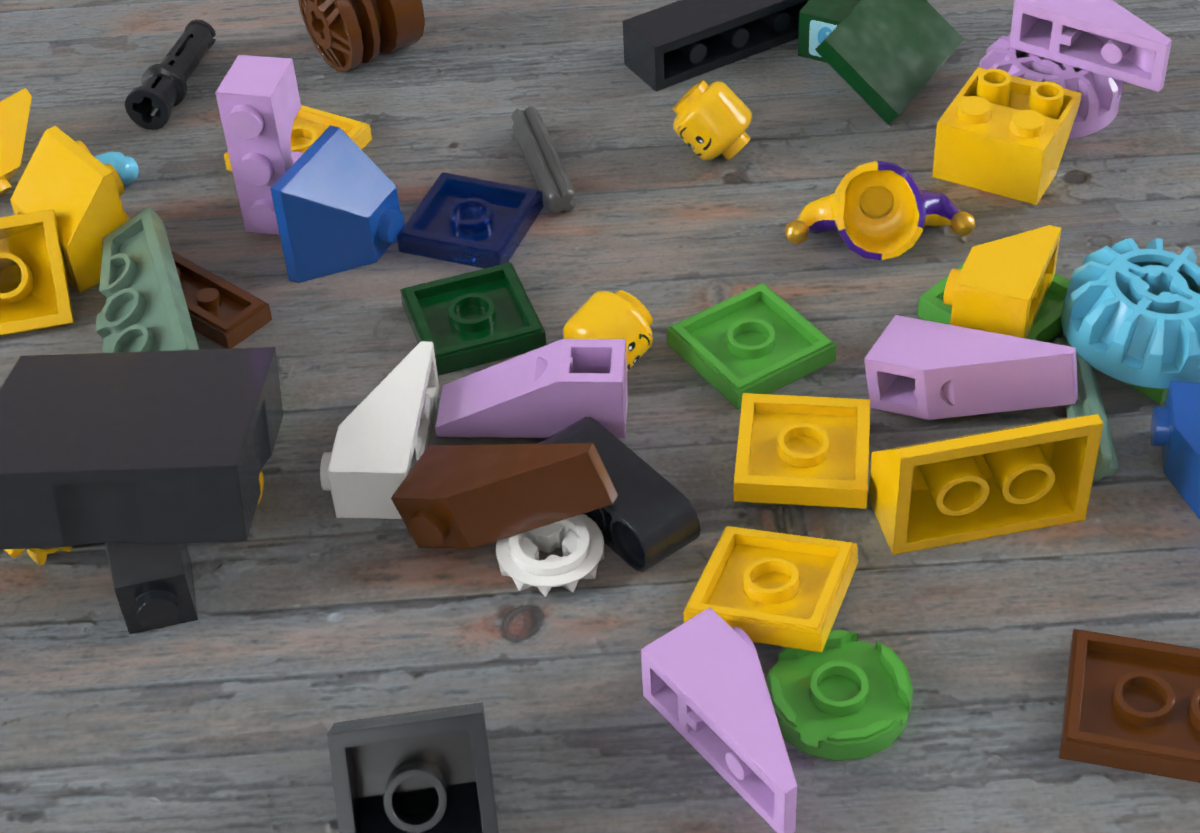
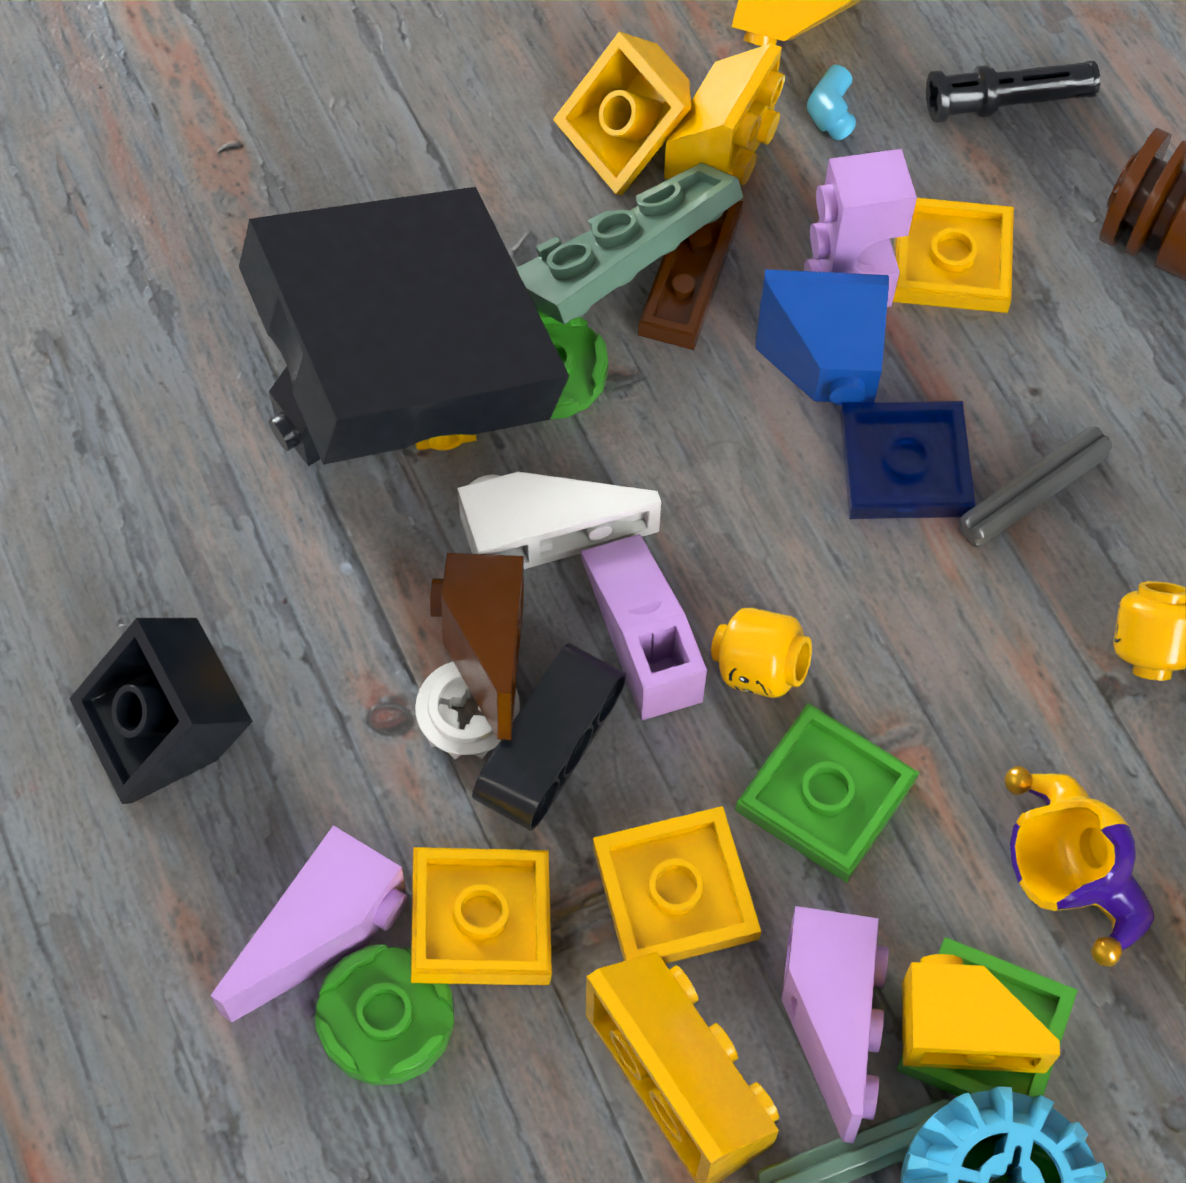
camera: 65 degrees right, 20 degrees up
dark green tile [400,263,547,375] -> none

